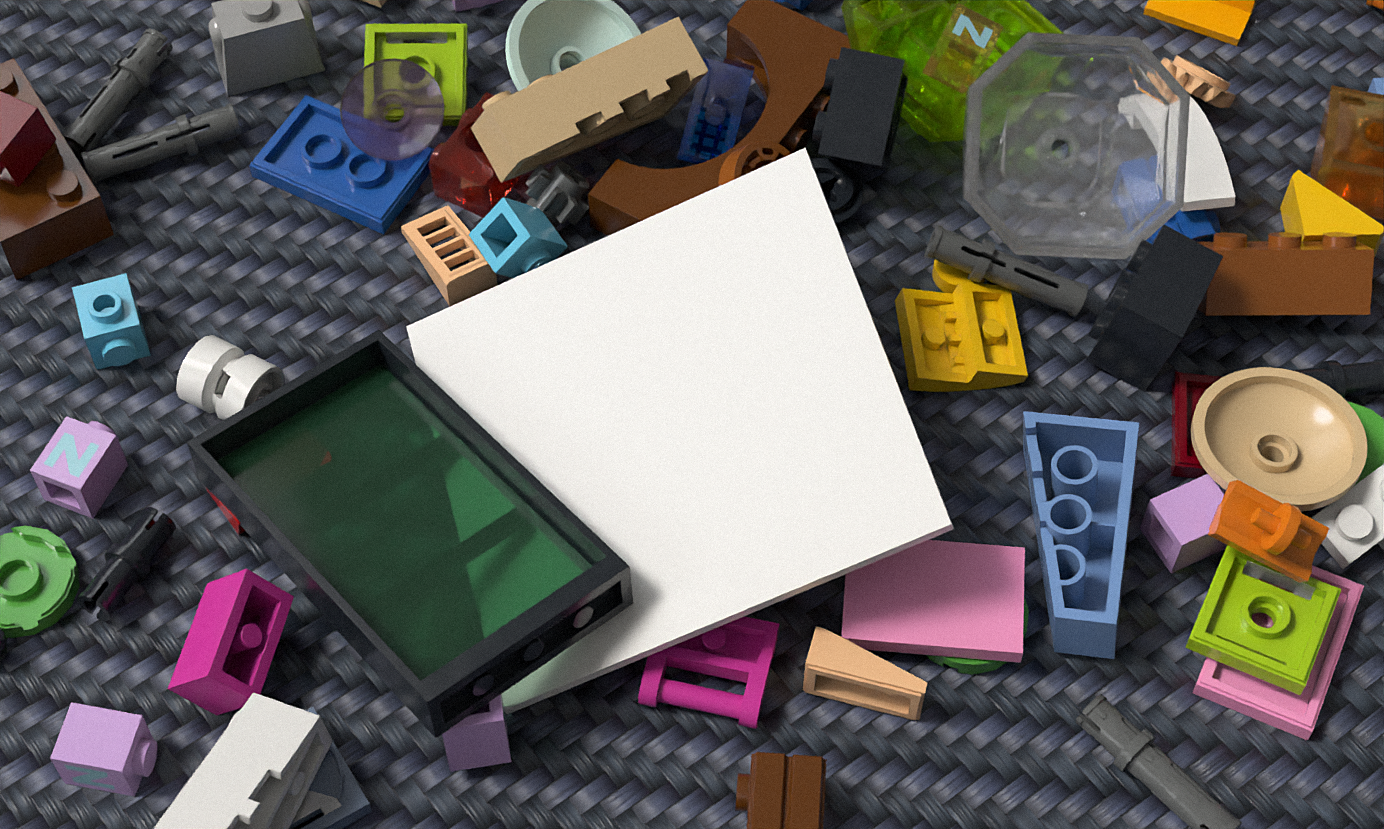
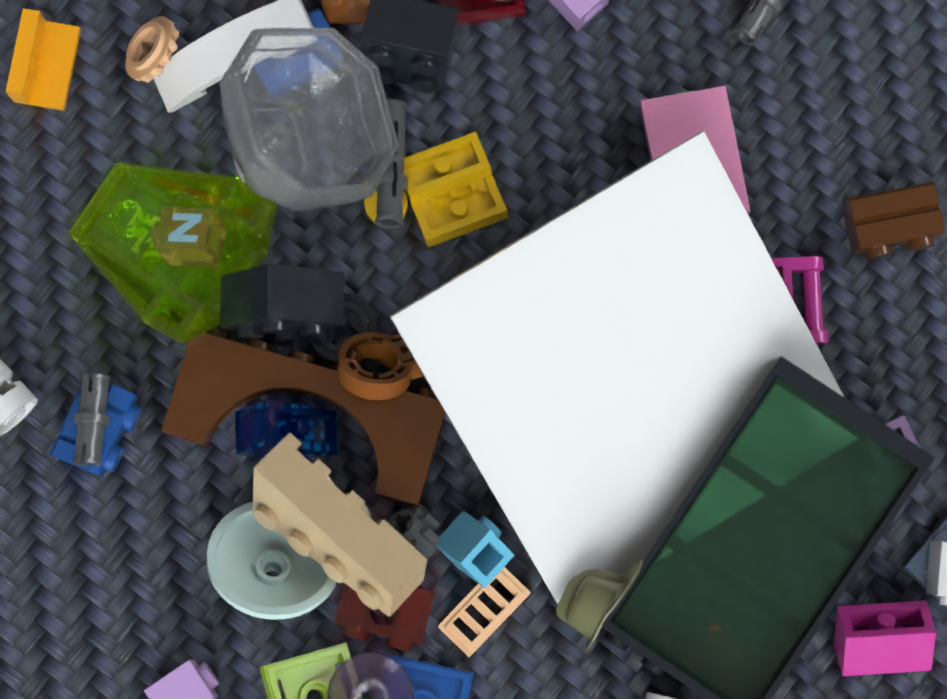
camera: 110 degrees left, 25 degrees up
light nougat slope [803,626,927,721] -> none
medium blue wedge [1023,411,1139,659] -> none
none -> olive piece [556,557,644,650]

